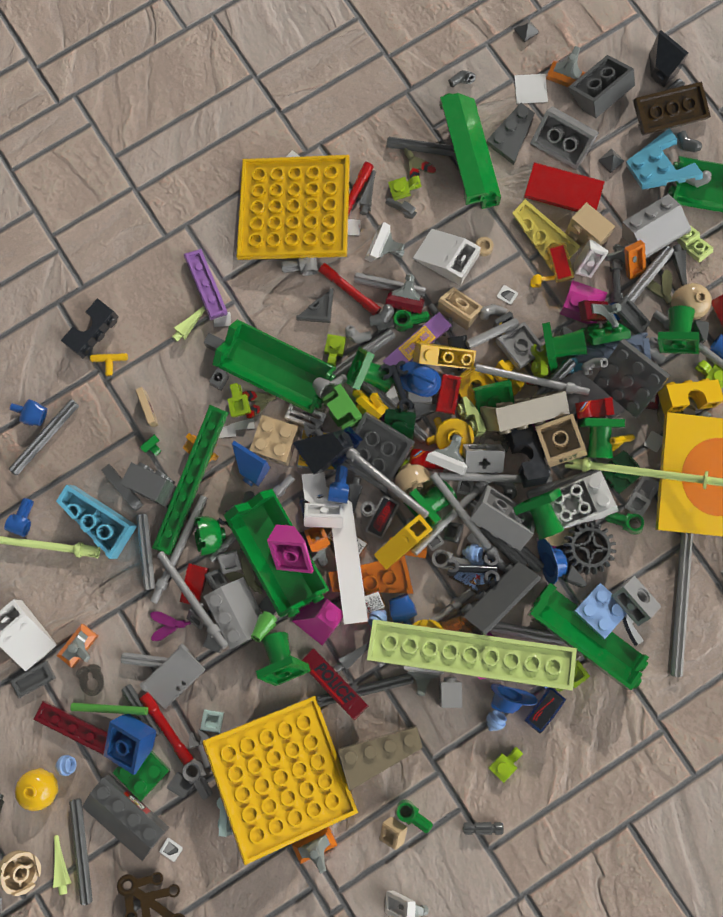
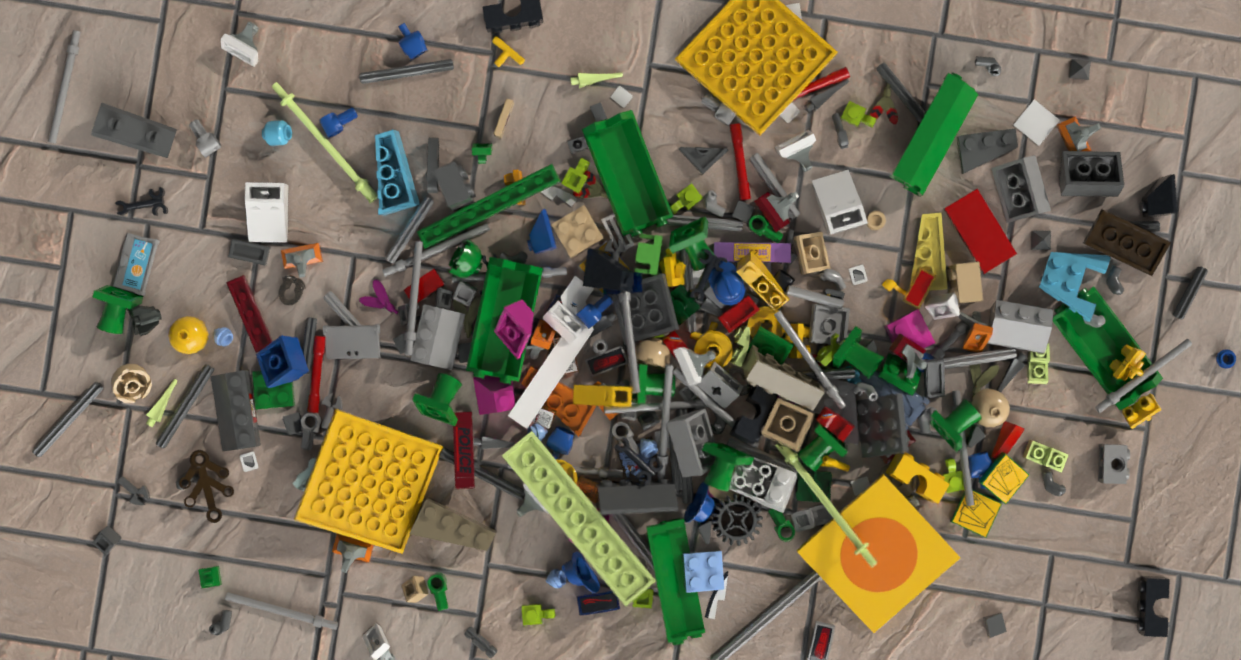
camera: 40 degrees right, 10 degrees up
bright green bar [70,703,148,715] -> none
medium lavender tile [184,249,228,320] -> none
light aqua tile [200,709,224,733] -> none
bright green cone [251,611,277,642] -> none
light grey bar [312,374,347,399] -> none
dark grey arm [369,304,394,326] -> none
light grey brick [439,677,462,708] -> none
light grey brick [611,576,661,626] -> none

